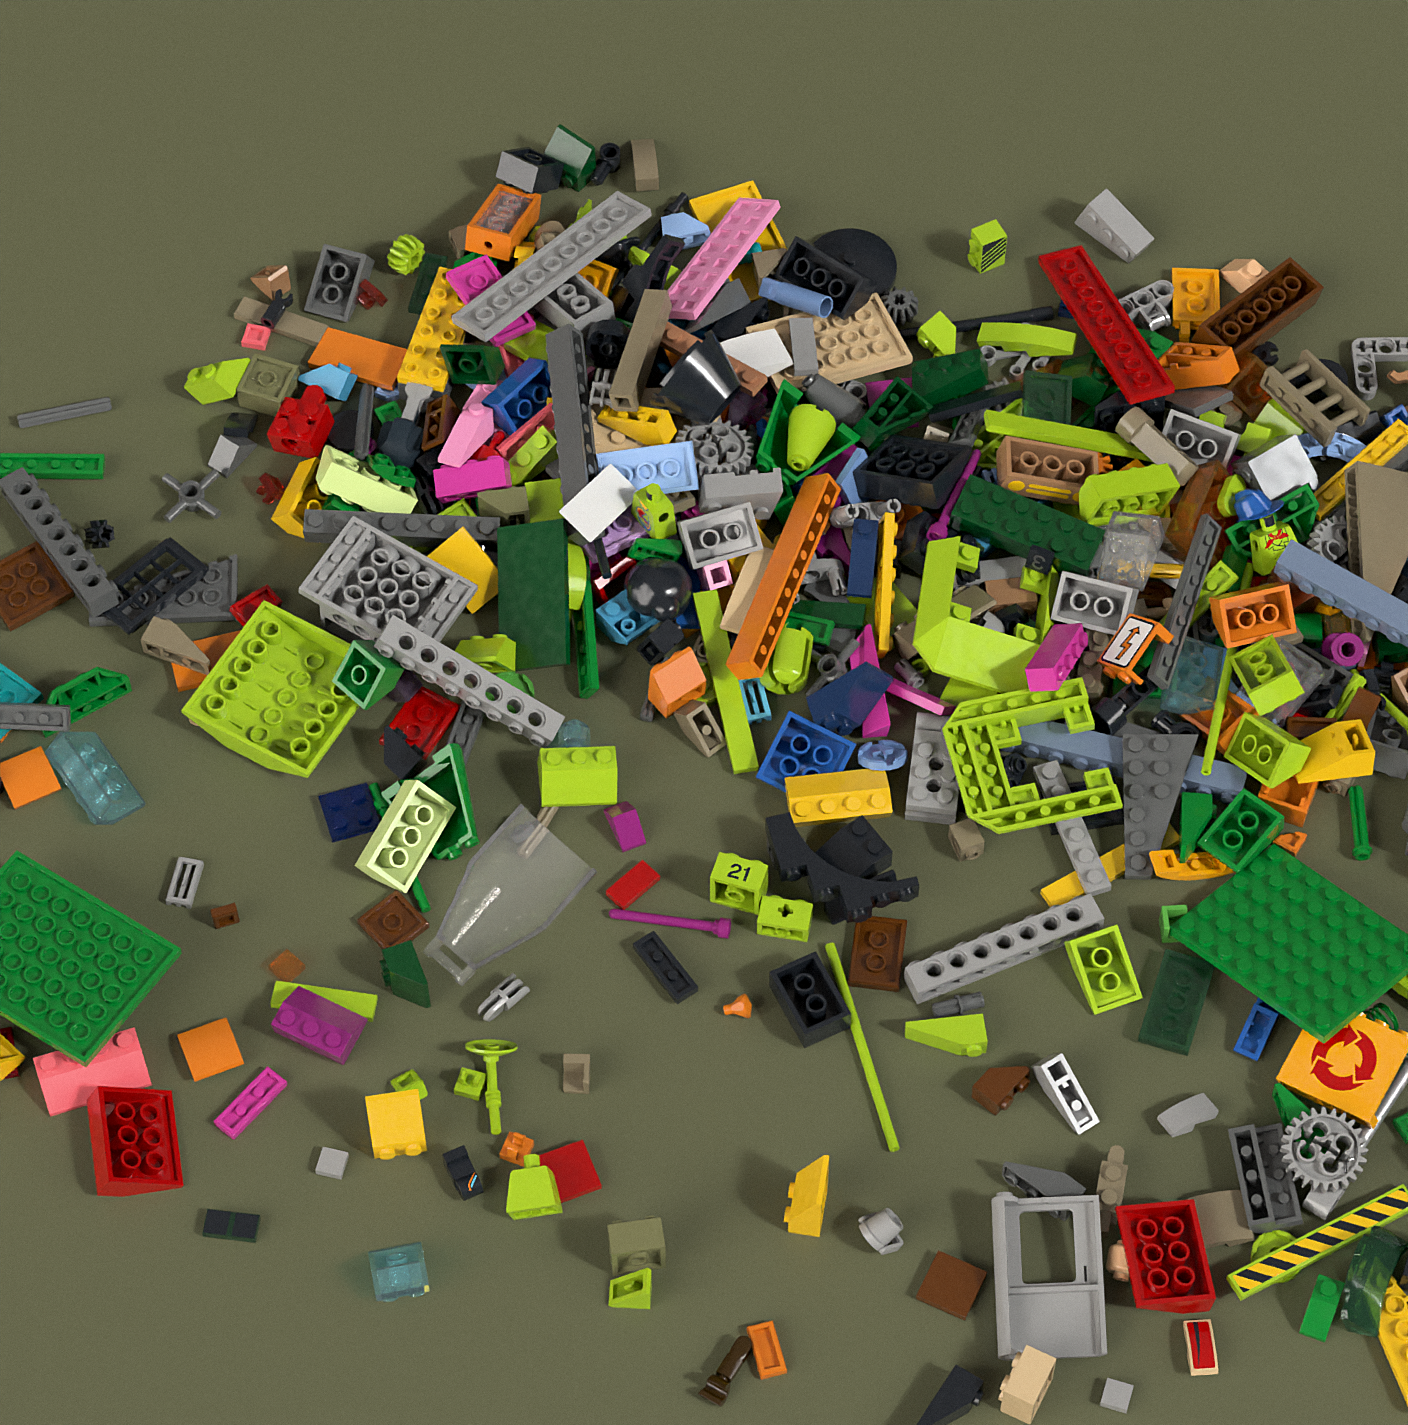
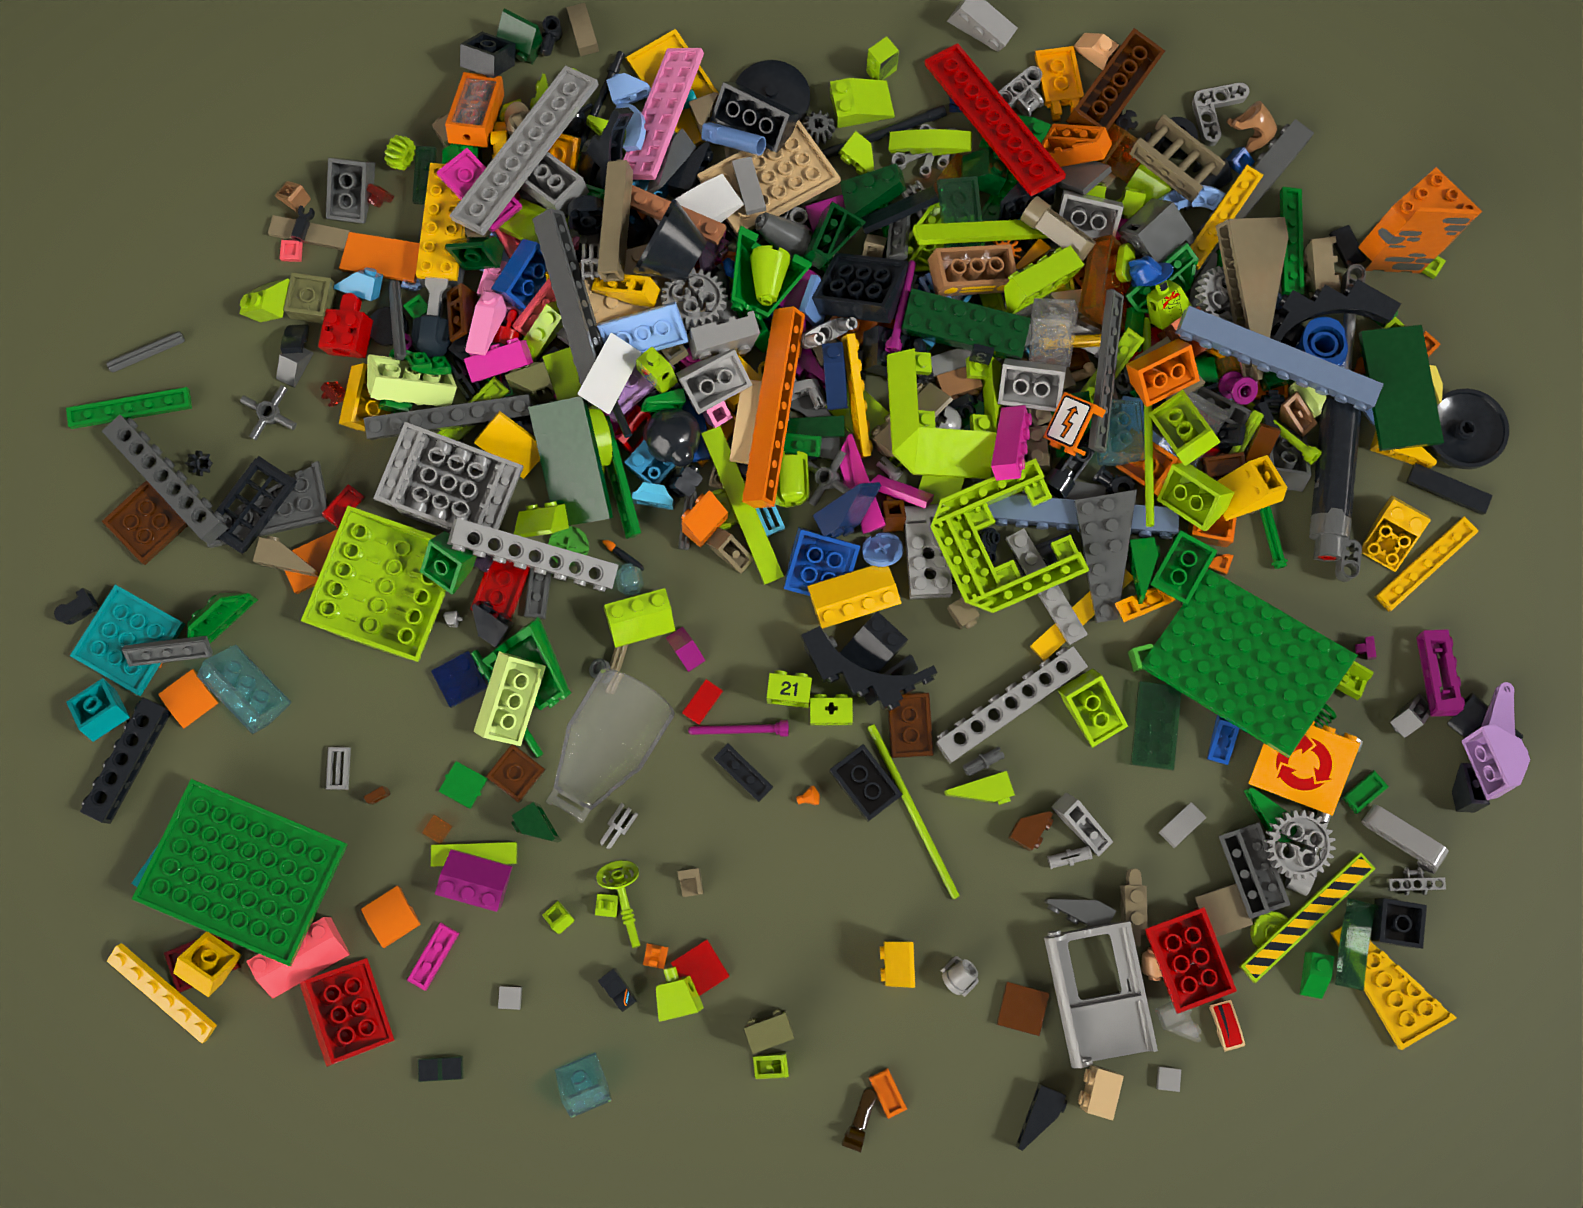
camera: 10 degrees left, 20 degrees up
yellow slope [365,1089,427,1160] -> none
none -> green piece [438,761,488,809]
none -> light grey piece [443,611,463,628]
none -> black piece [603,540,644,571]
none -> light blue tile [615,103,646,152]
none -> medium azure slope [632,482,675,510]
none -> lime slope [830,78,895,128]
none -> reddish brown brick [881,495,906,532]
none -> light grey pin [1047,846,1093,869]
none -> clear slope [1155,1001,1202,1042]

